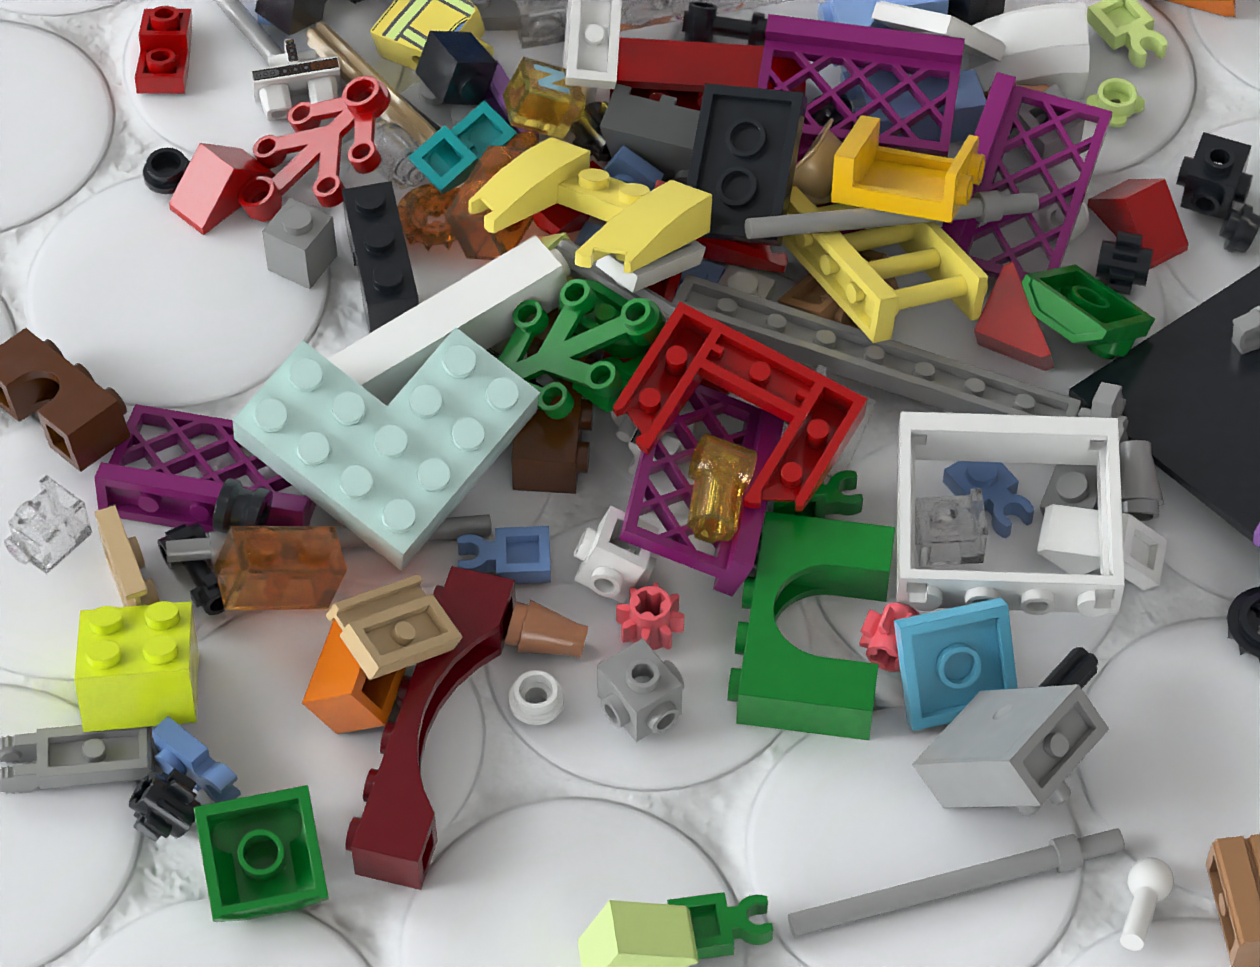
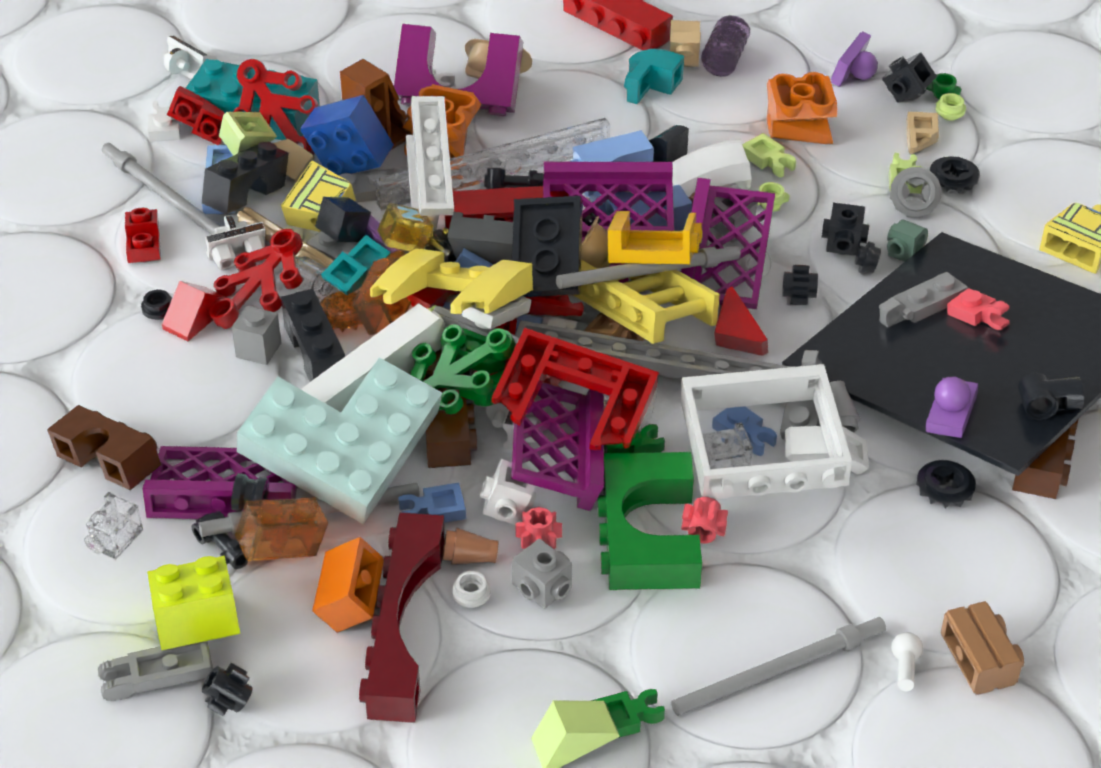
camera: 10 degrees left, 10 degrees down
tan plate [94,505,160,607] -> none
medium blue plate [152,716,241,803] -> none
green slope [193,785,329,922] -> none
tan plate [326,574,463,680] -> none
clear yellow piece [687,433,757,544] -> none
white plate [871,1,1006,61] -> none
medium azure plate [894,597,1018,731] -> none
light grey piece [912,647,1109,816] -> none
green slope [1021,264,1155,359] -> none
red slope [1087,179,1189,270] -> none

